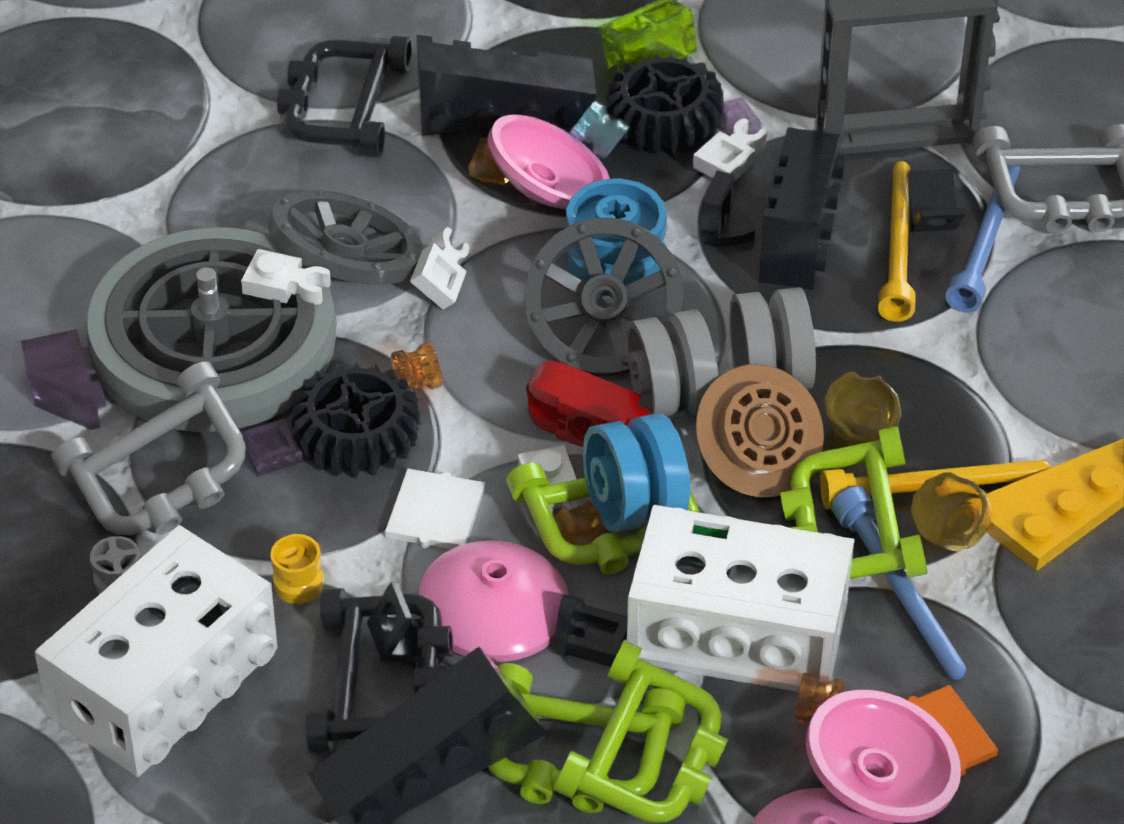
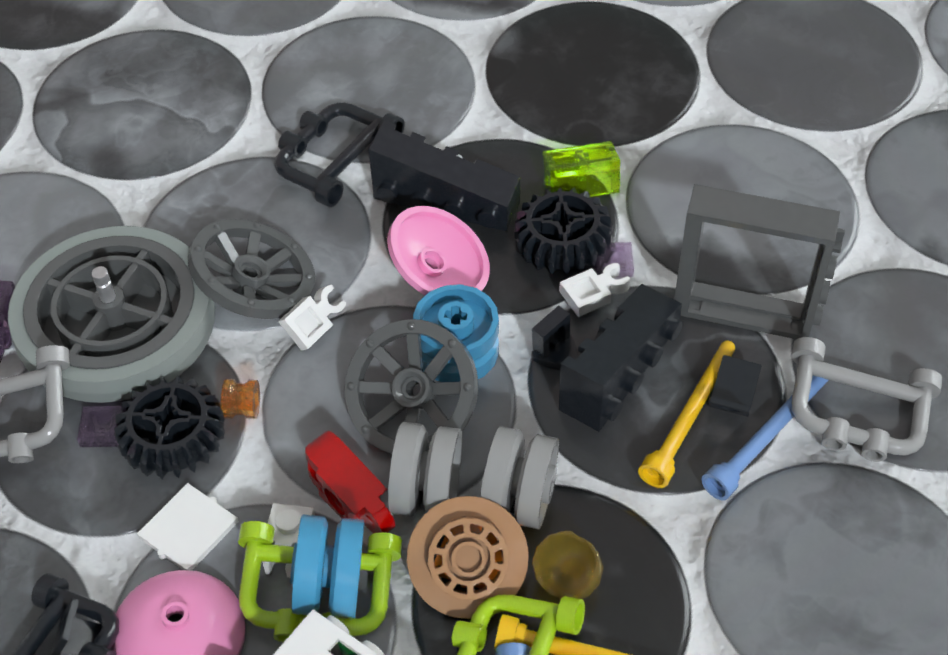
camera: 25 degrees right, 5 degrees up
white plate [241,249,331,305] -> none
yellow wheel [270,534,323,604] -> none
clear orange tile [554,499,610,565] -> none
clear light blue wheel [569,99,631,161] -> none

